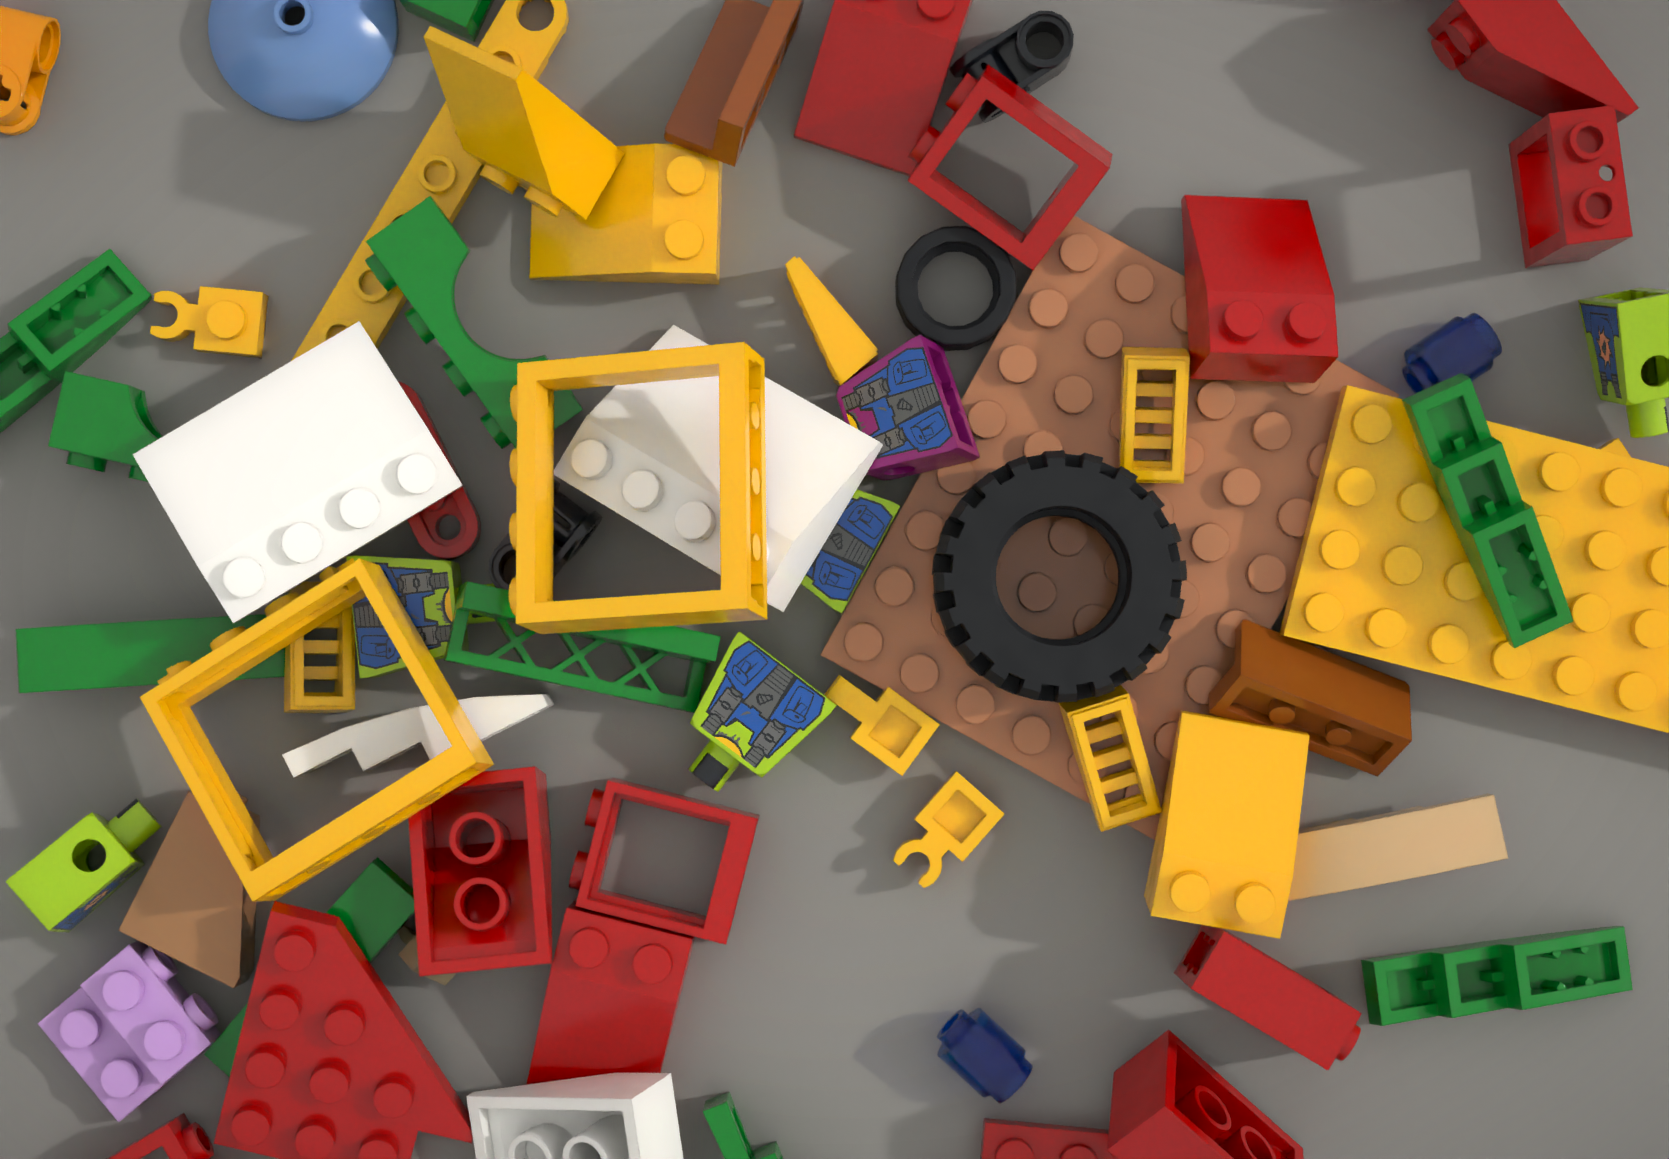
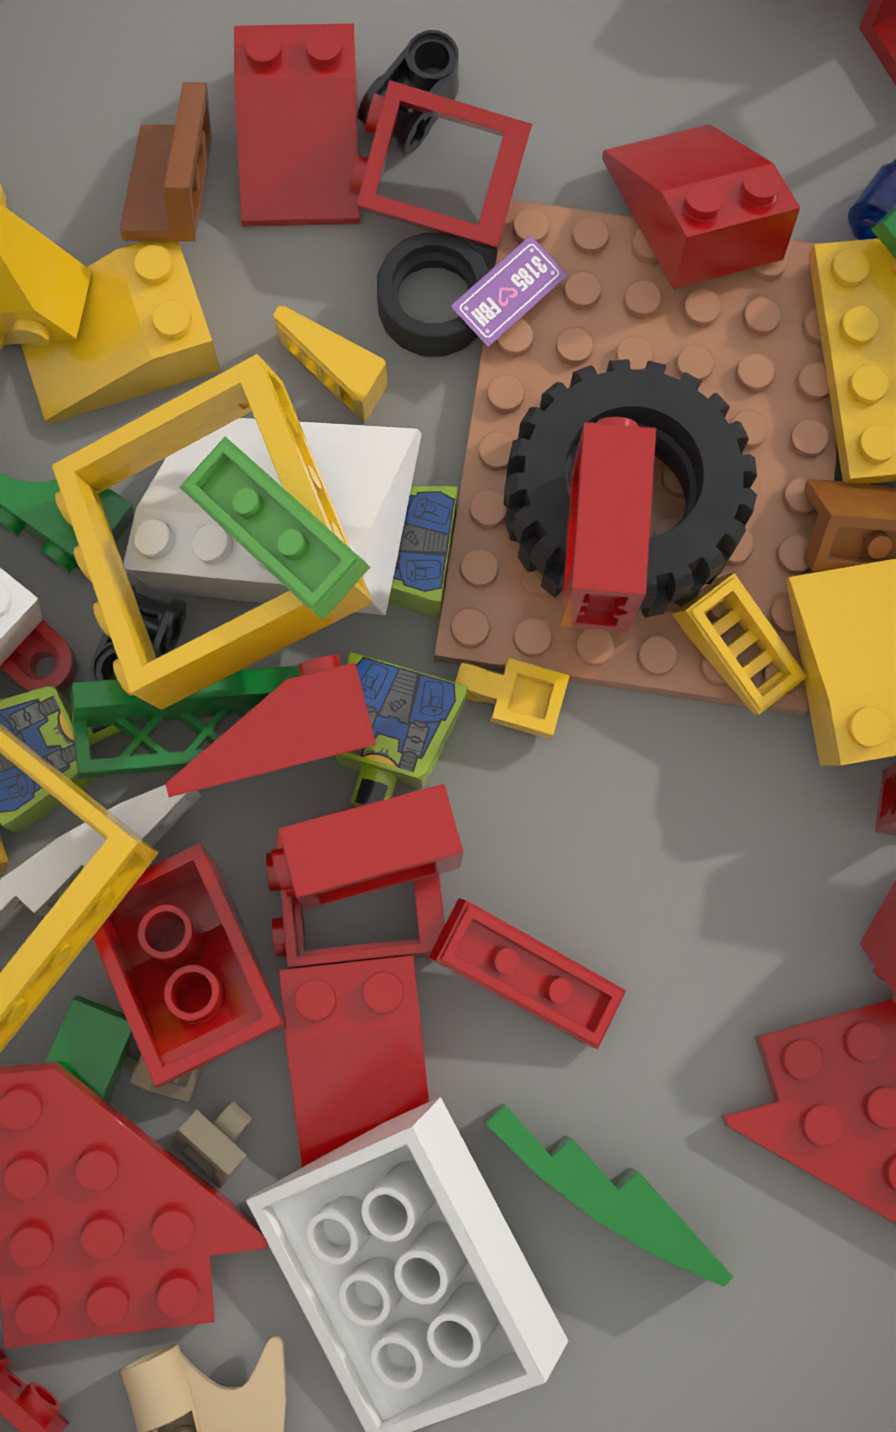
camera: 25 degrees left, 10 degrees down
torso [836,335,980,481] -> none
yellow plate [893,770,1004,888] -> none
clear blue brick [937,1008,1033,1103] -> none
yellow slope [1119,347,1190,484] -> none
none -> red slope [165,654,376,797]
none -> dark tan tile [171,1101,252,1189]
none -> bright green tile [179,436,371,620]
none -> red window [271,784,464,910]
none -> red tile [428,898,626,1050]
none -> medium lavender sticker [451,235,568,347]
none -> red window [560,417,656,631]

